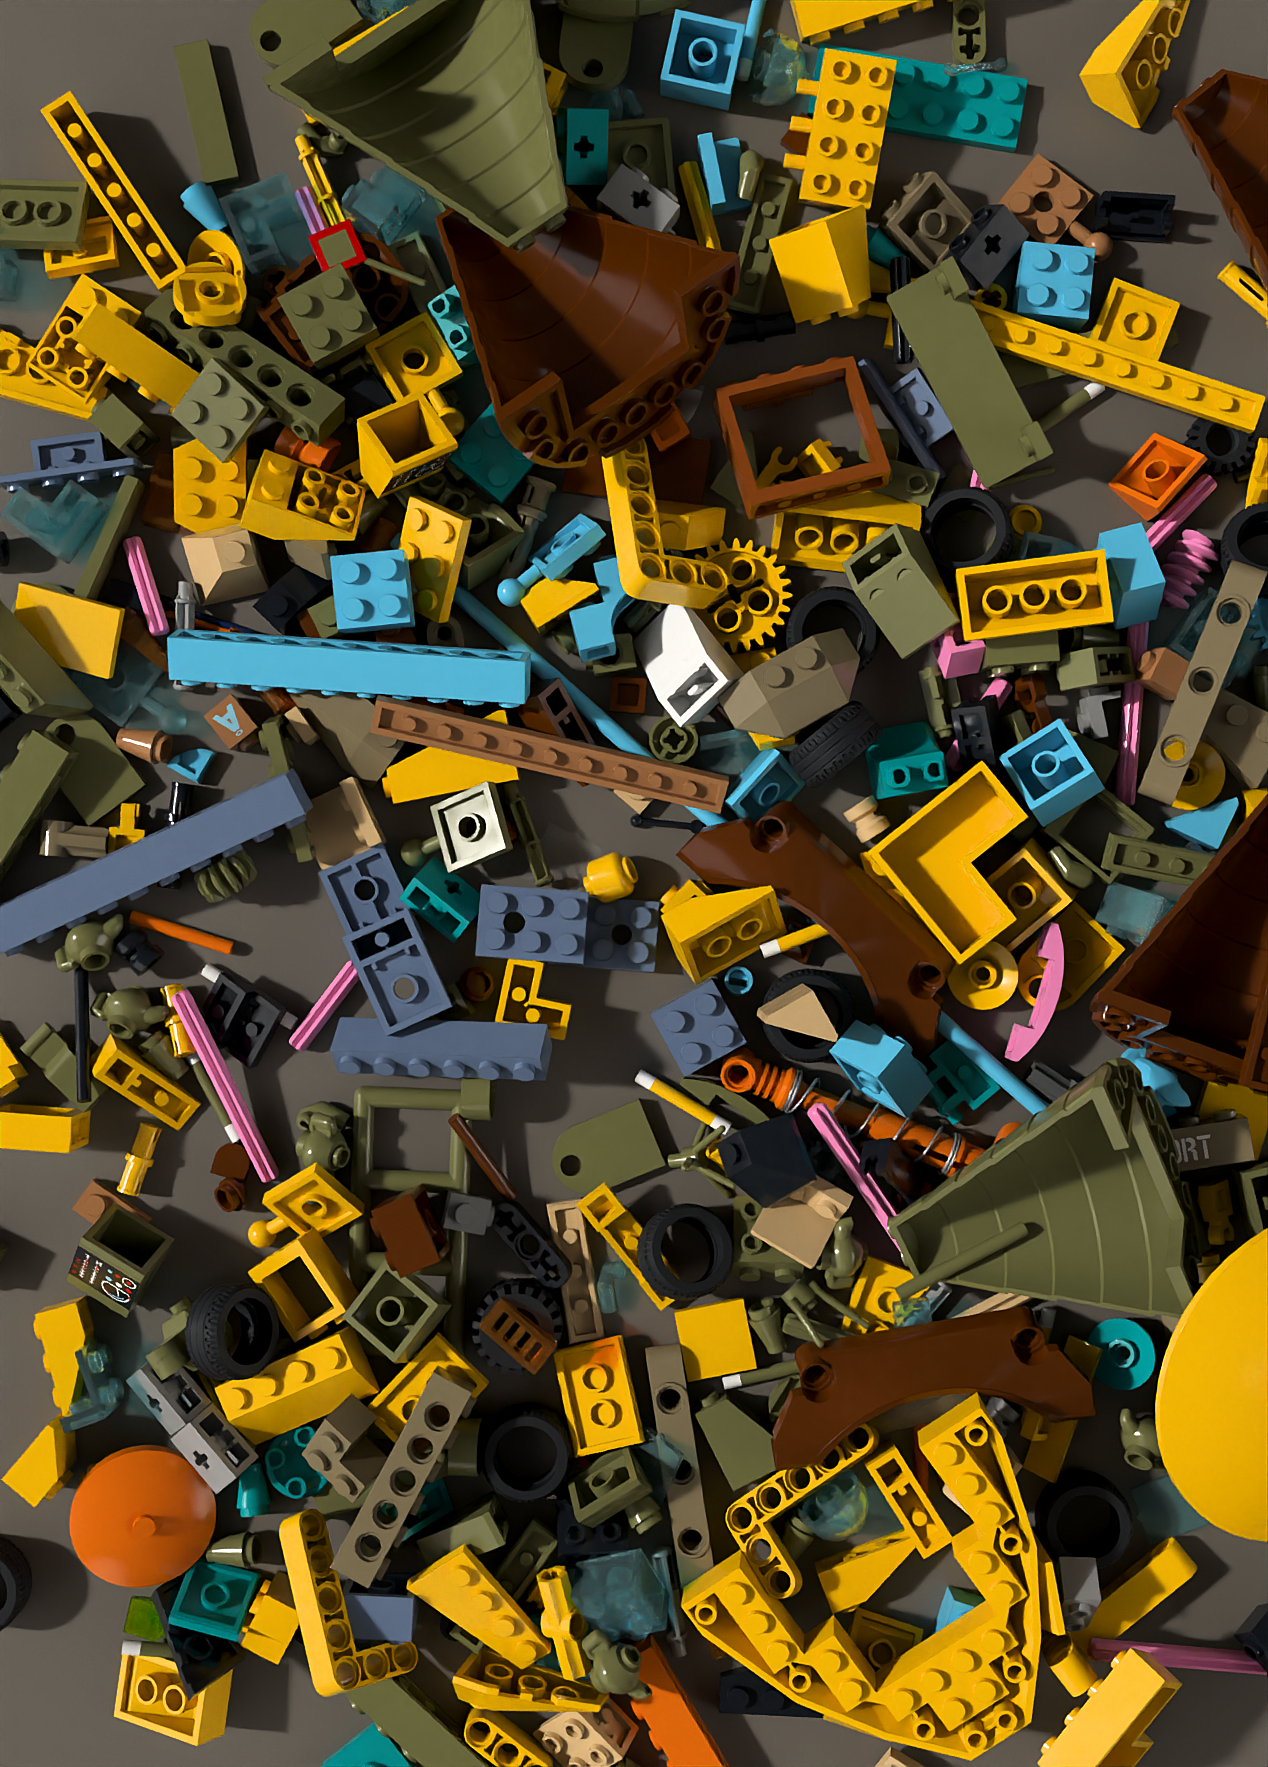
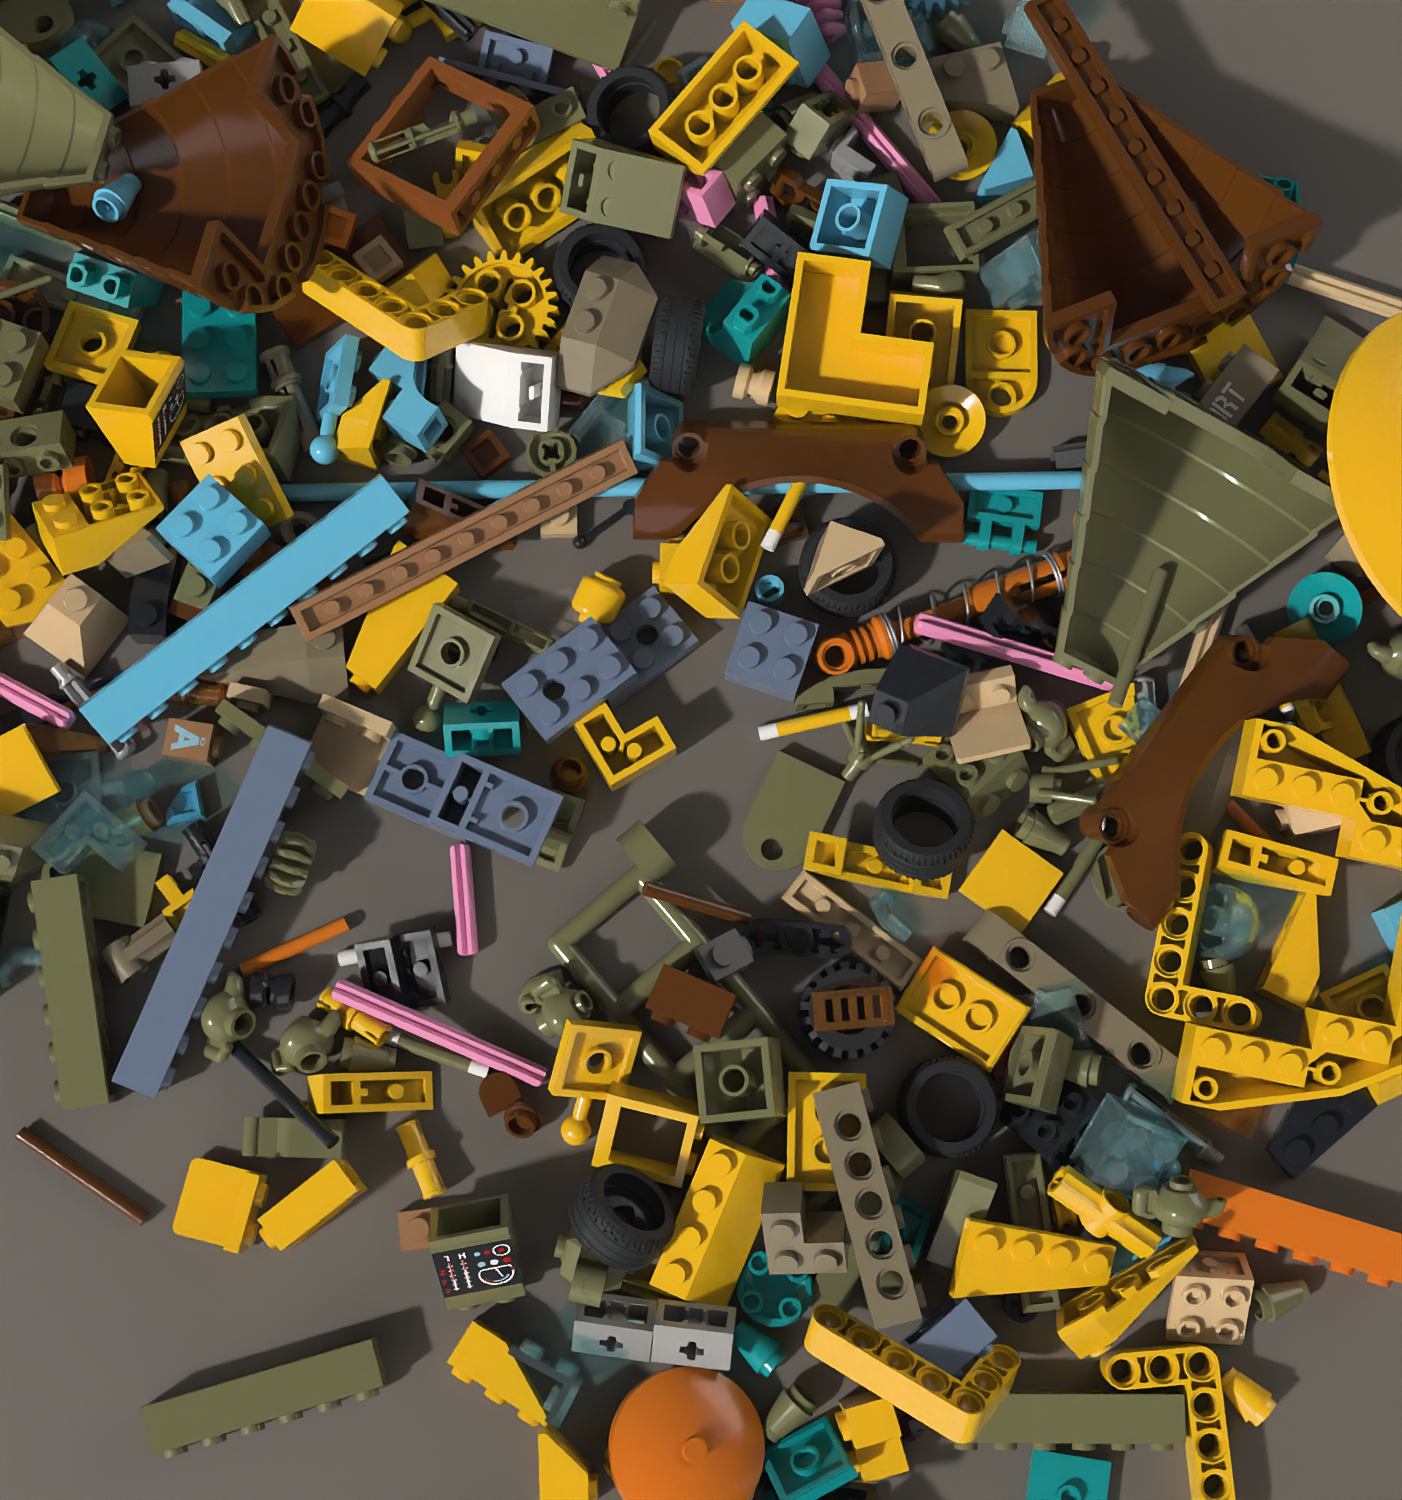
camera: 45 degrees left, 10 degrees down
sand blue brick [330,1017,553,1081] -> none
olive slope [694,1390,776,1491] -> none
medium azure brick [829,1020,934,1118] -> none
bright pink slope [1004,922,1064,1062] -> none
none -> clear light blue brick [31,790,149,875]
none -> medium azure cone [92,173,142,223]
none -> tan plate [352,234,404,284]
none -> olive piece [368,108,478,163]

